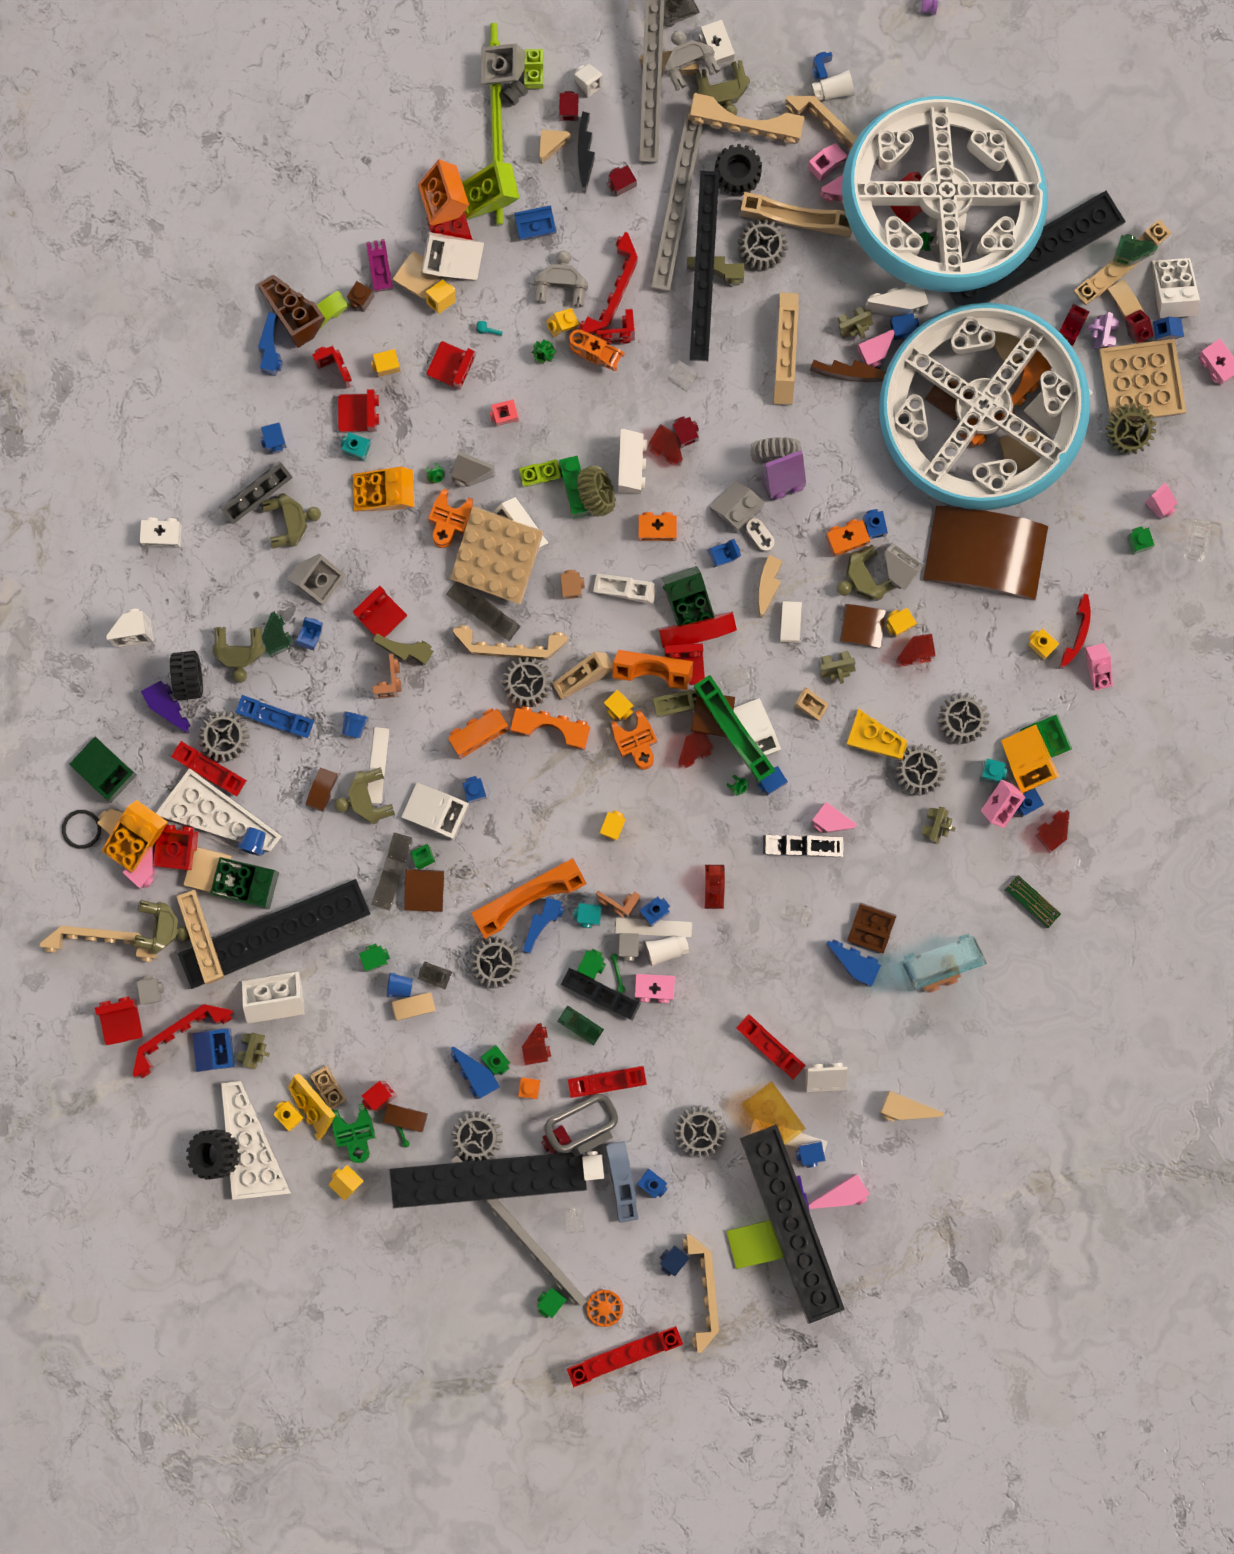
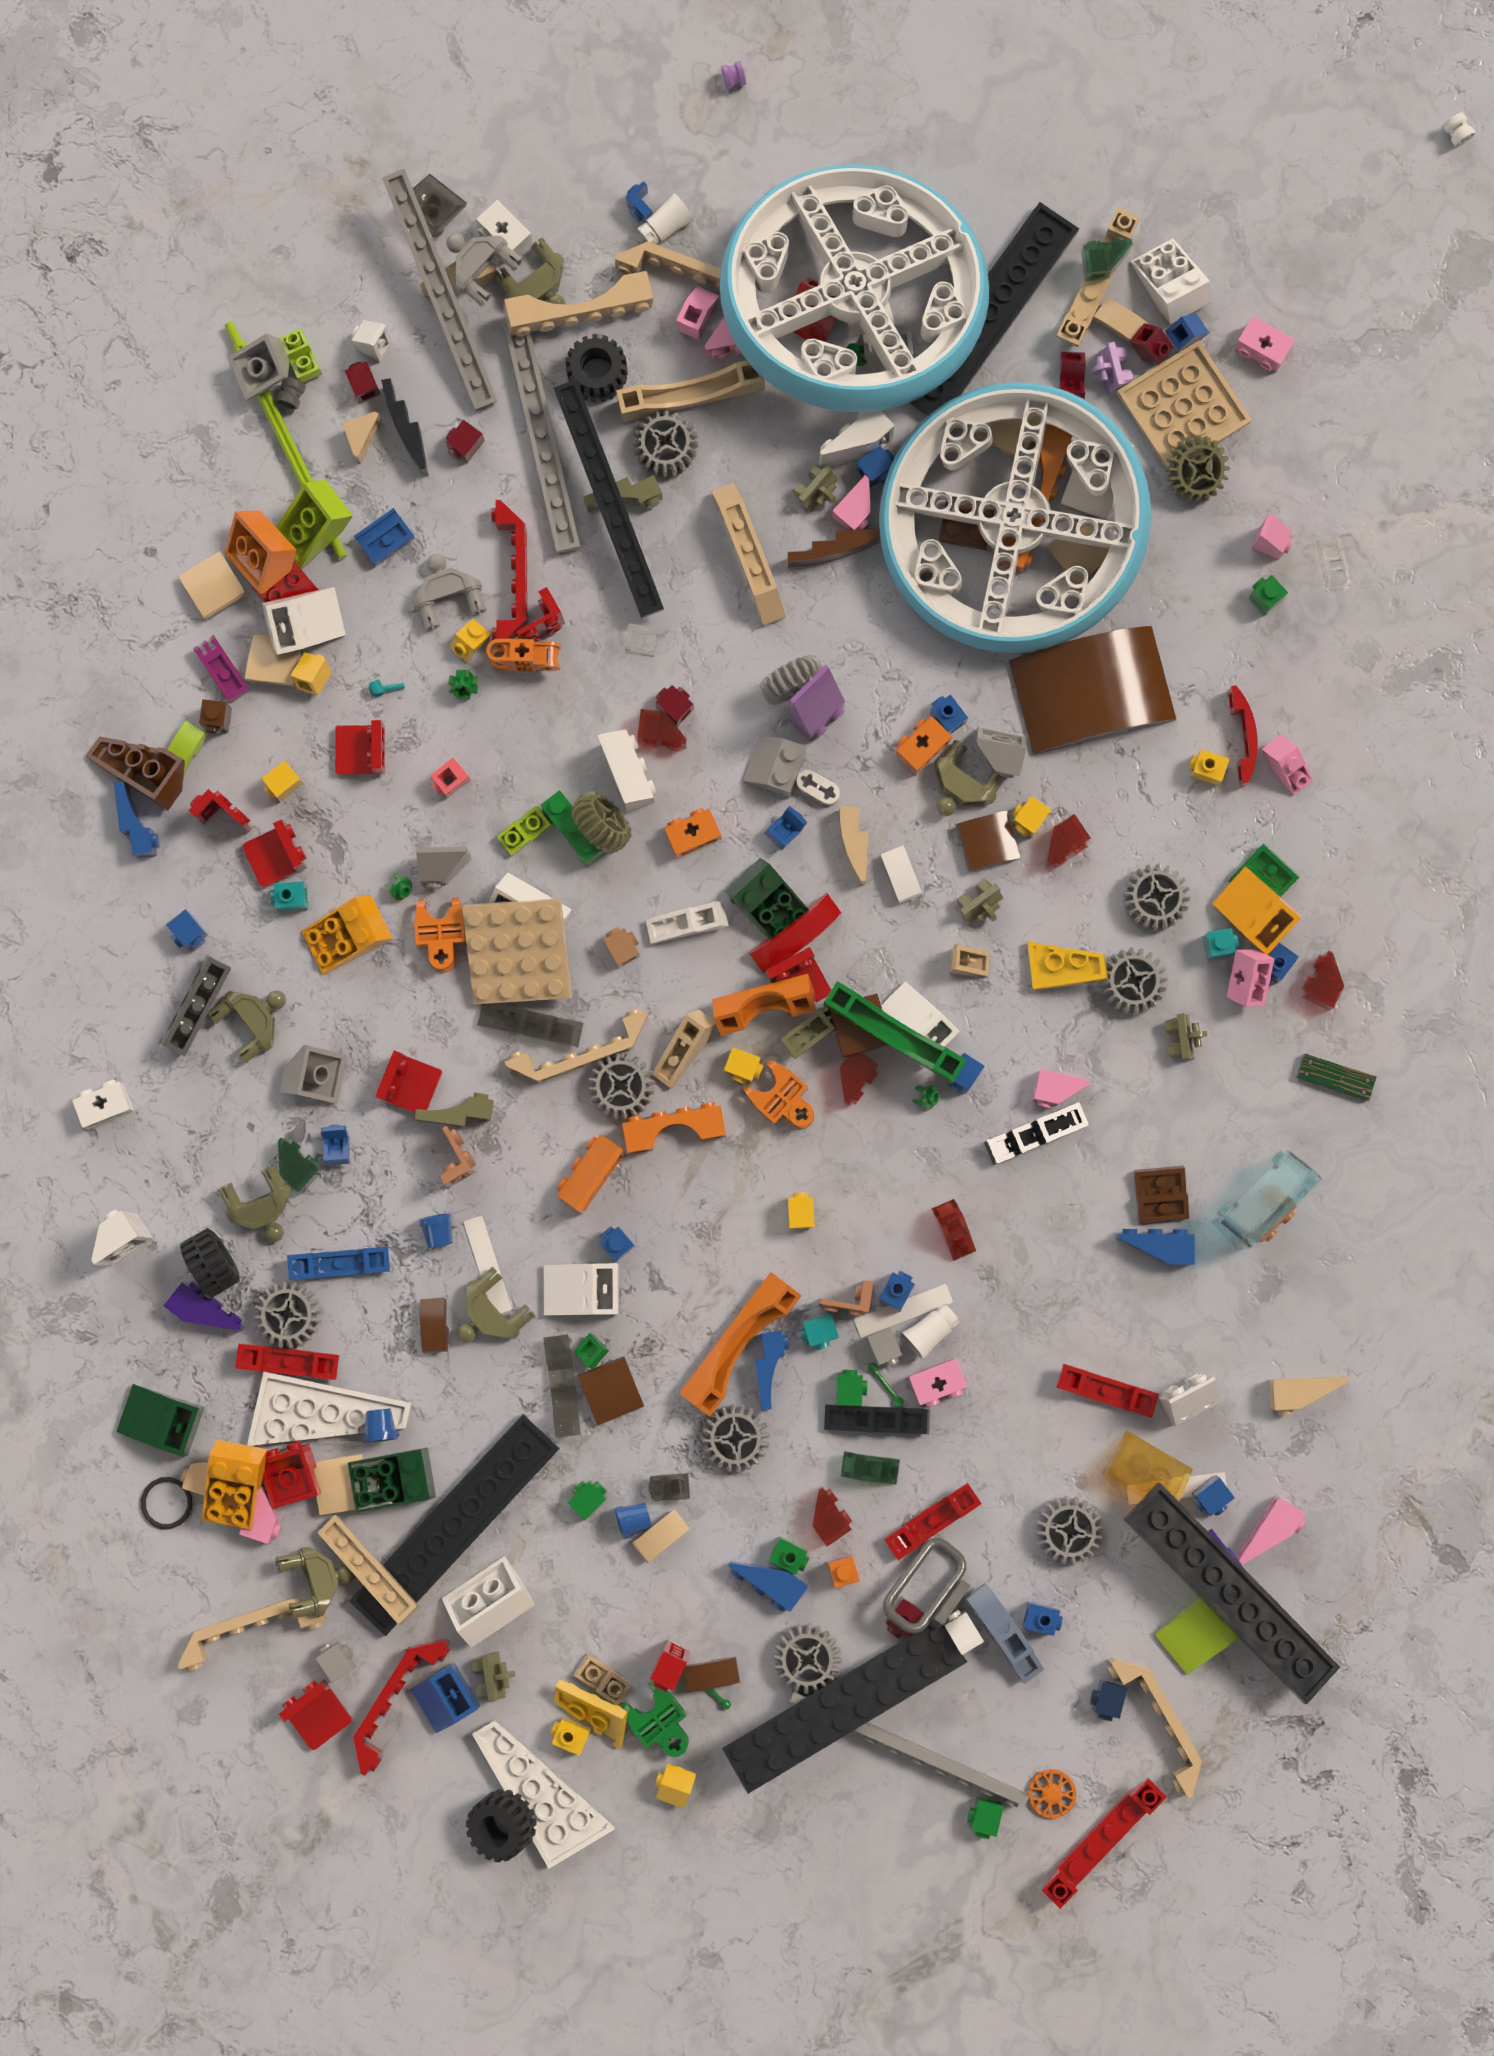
camera: 20 degrees left, 0 degrees up
none -> tan slope [178,551,247,620]

